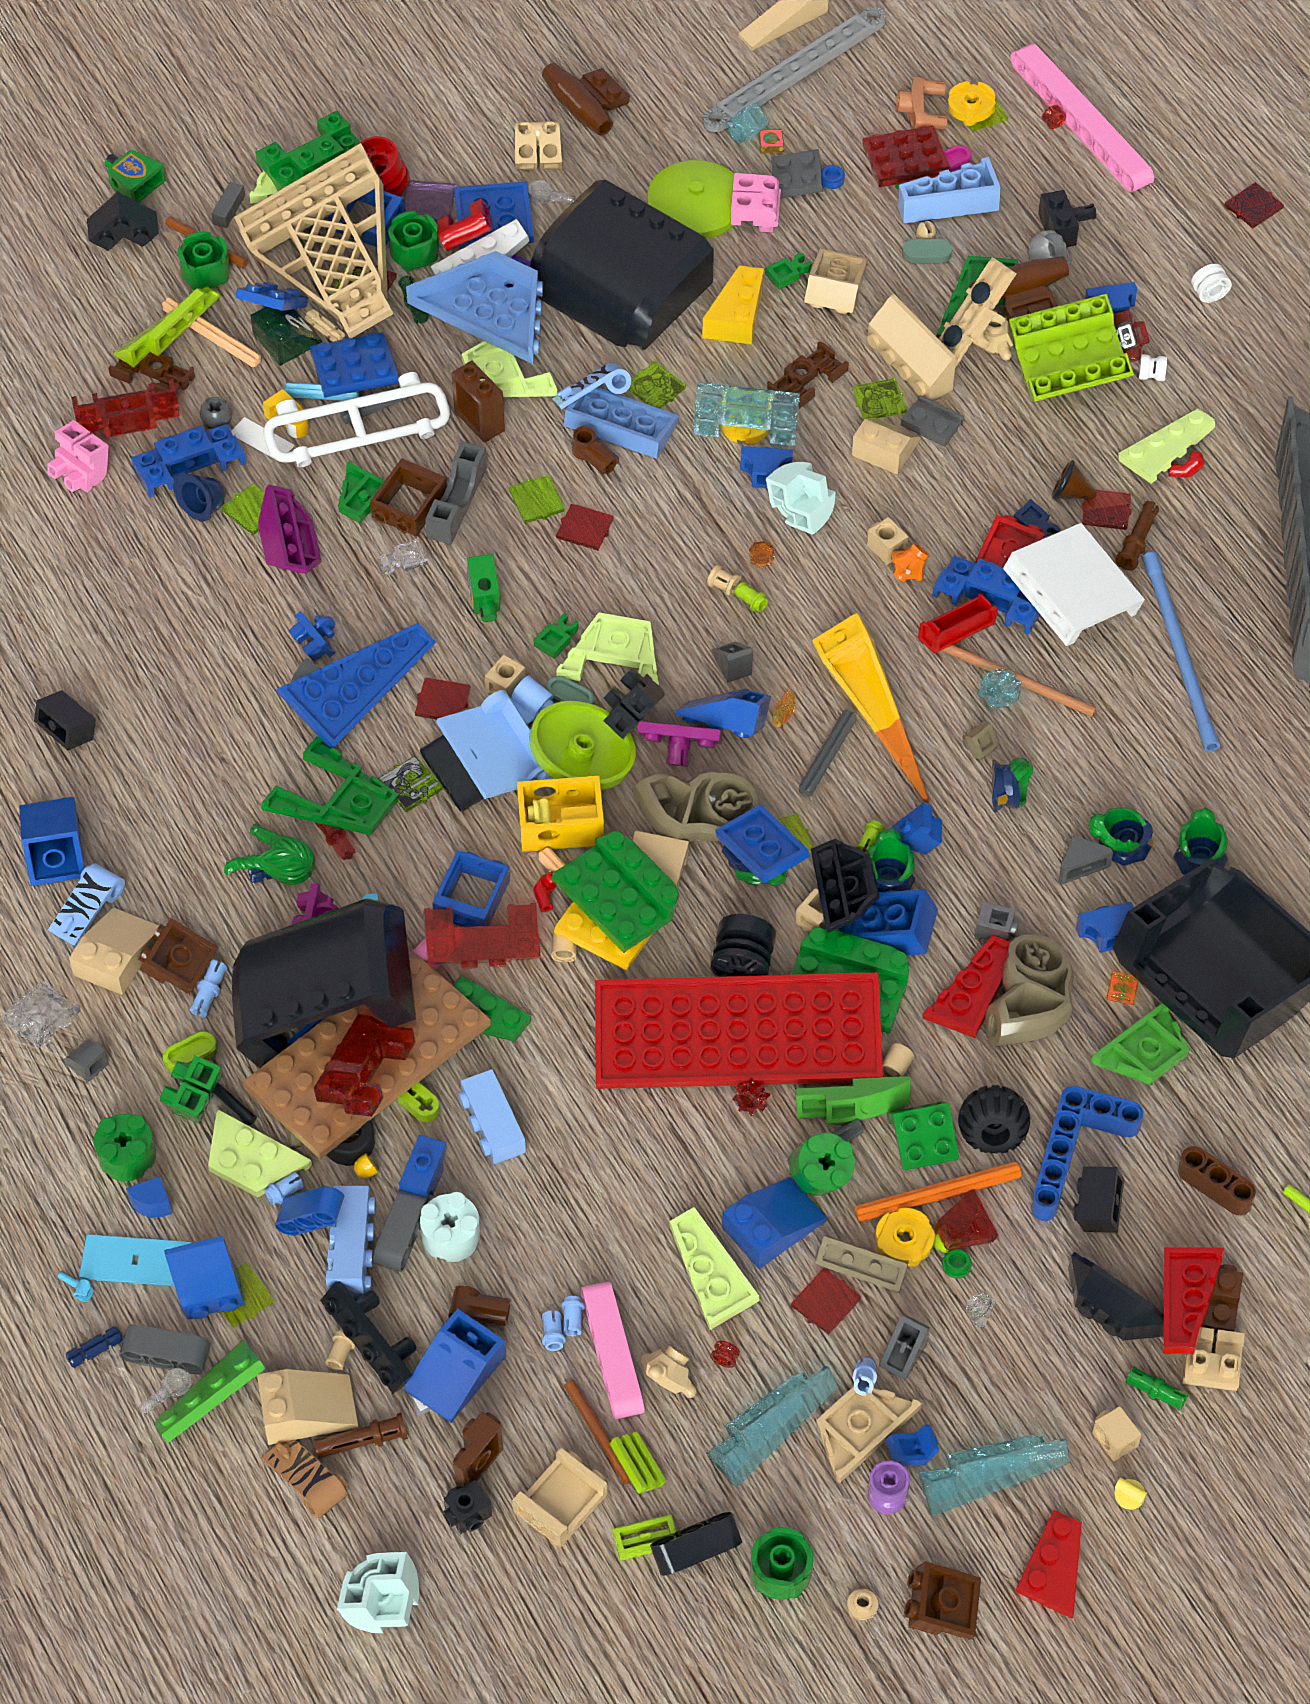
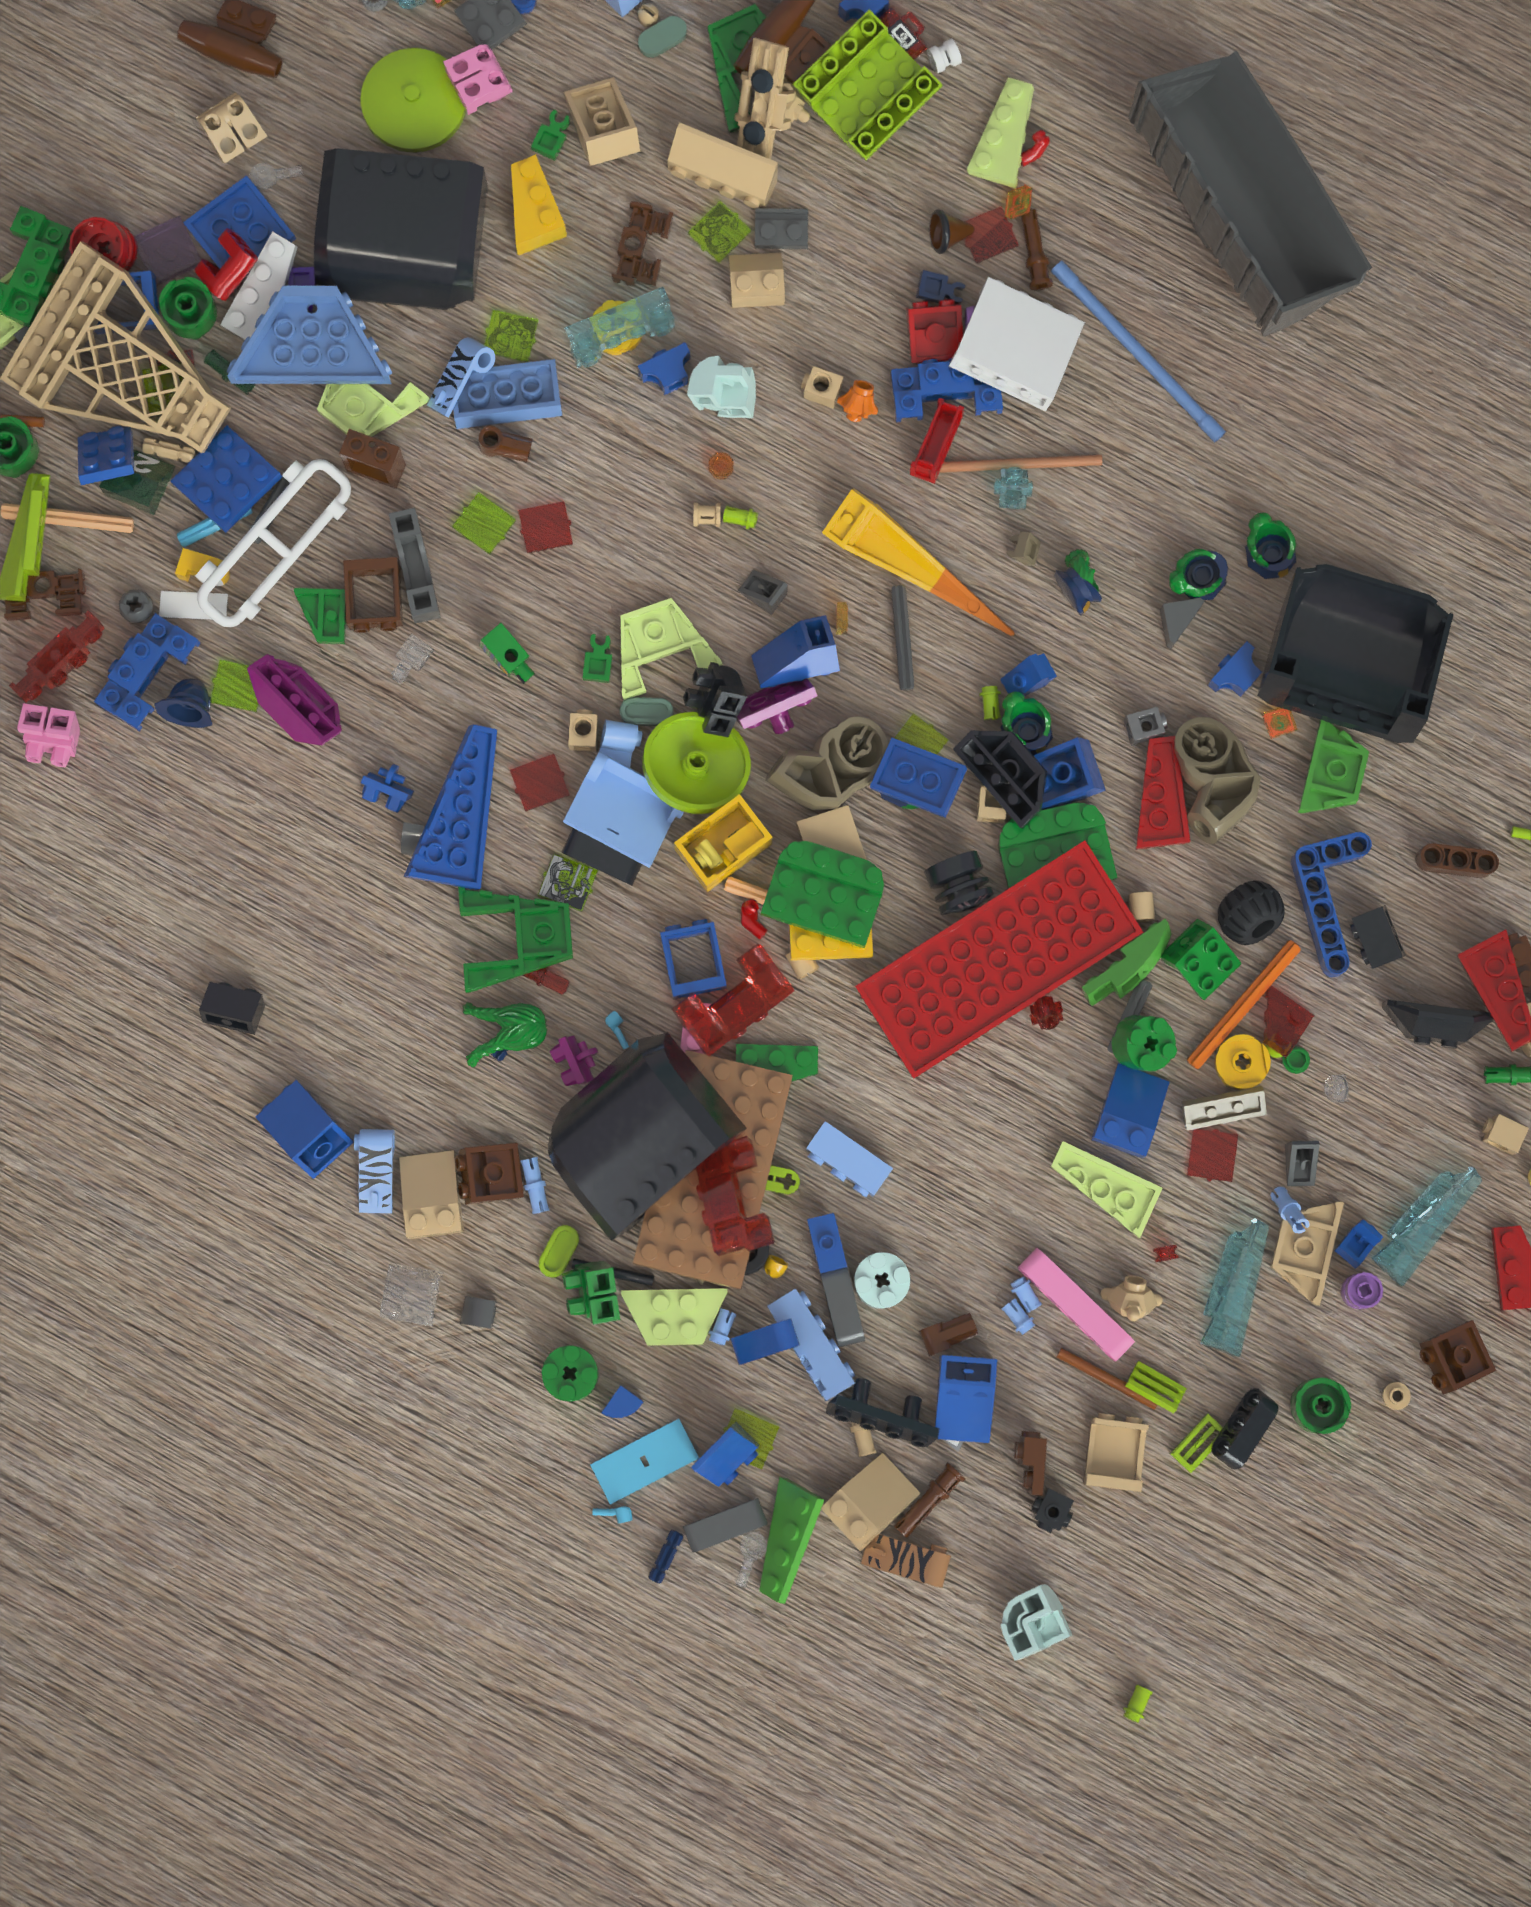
camera: 35 degrees left, 25 degrees up
none -> clear yellow tile [1005,185,1033,219]

